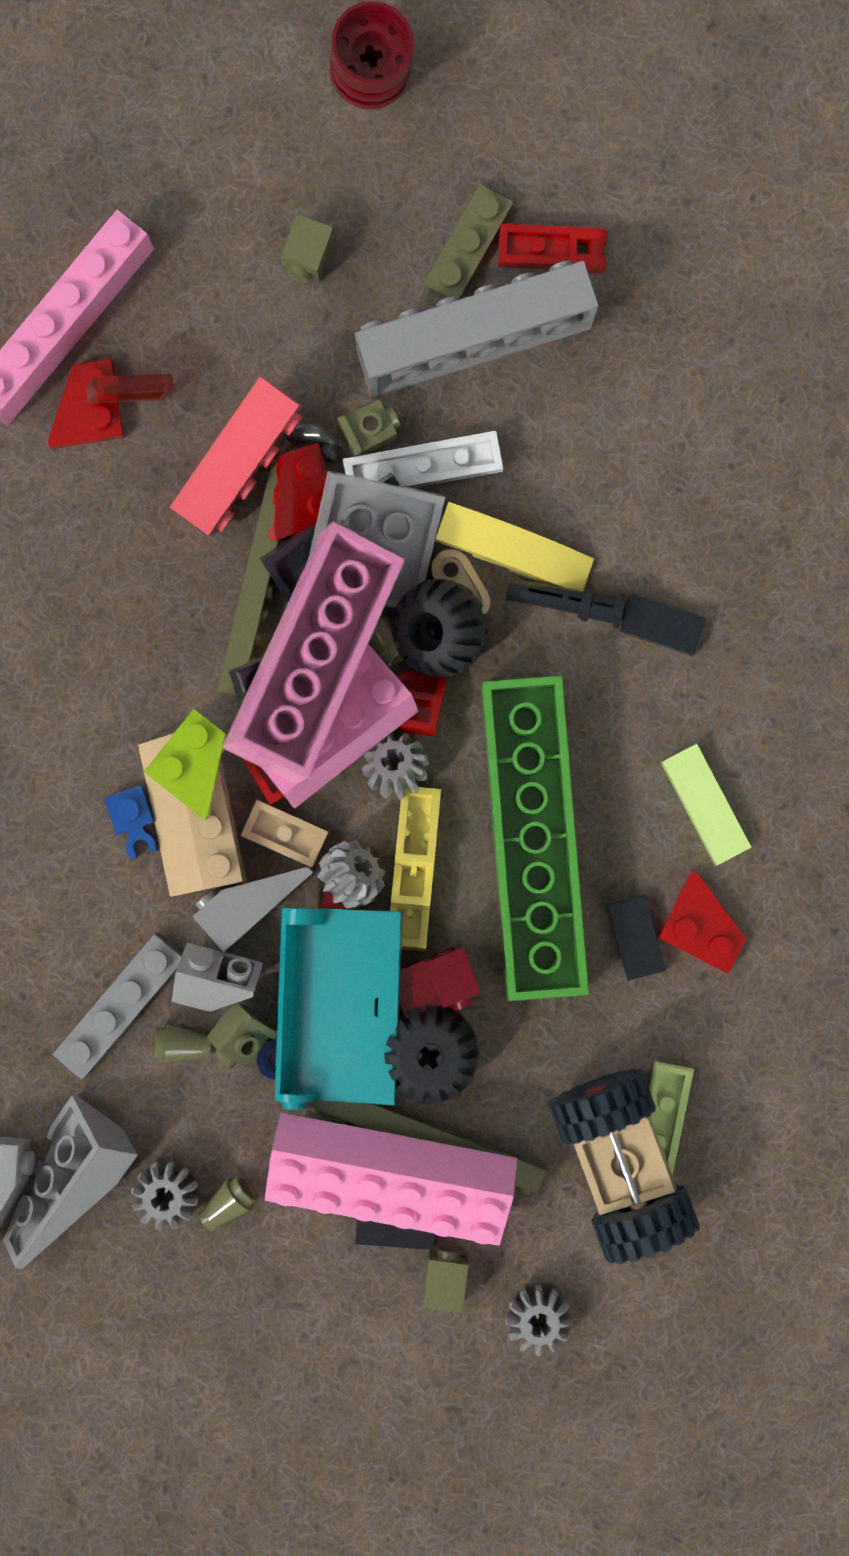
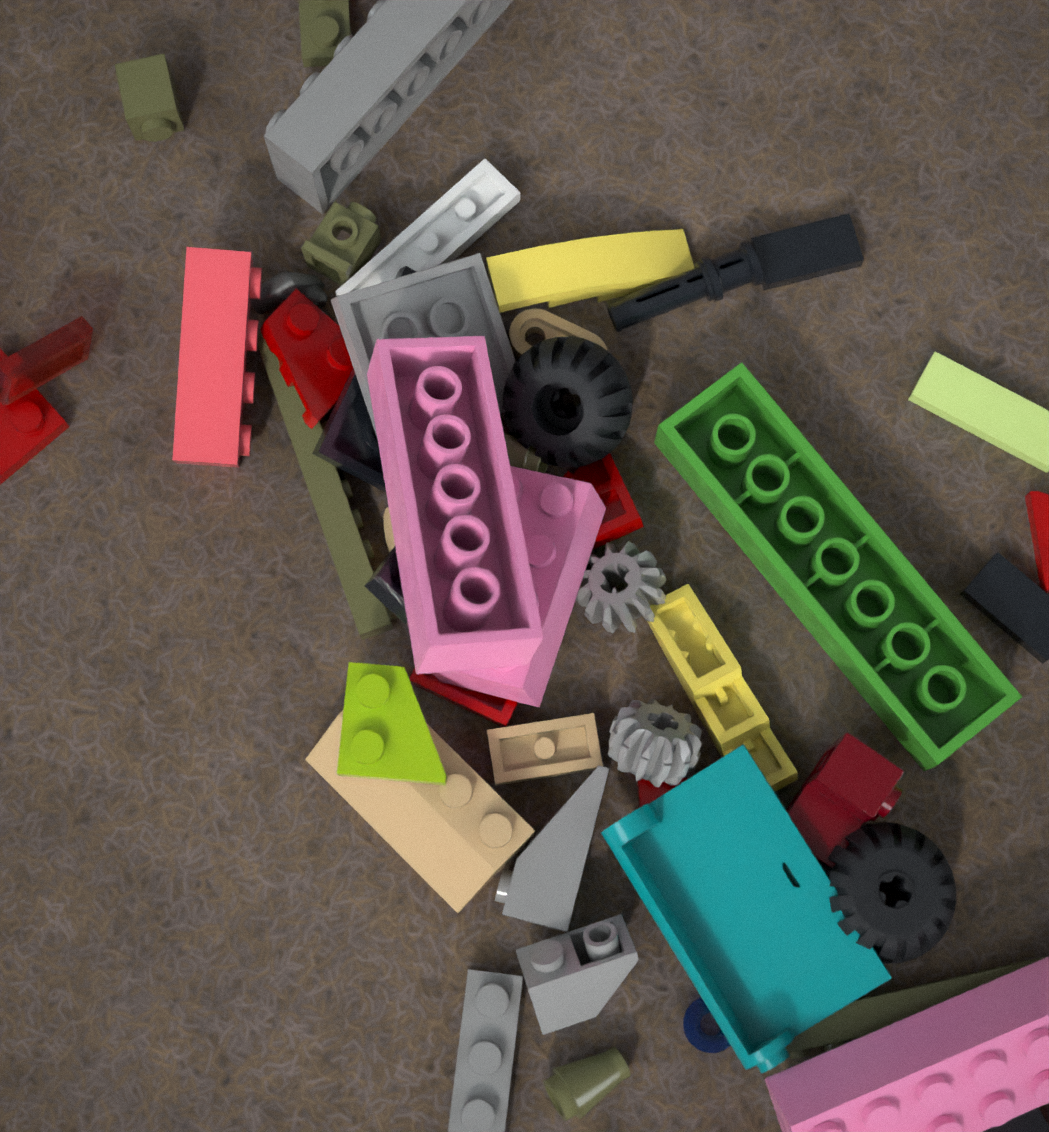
camera: 30 degrees left, 10 degrees down
blue plate [104,786,158,859] -> none
olive brick [206,1002,277,1068] -> none

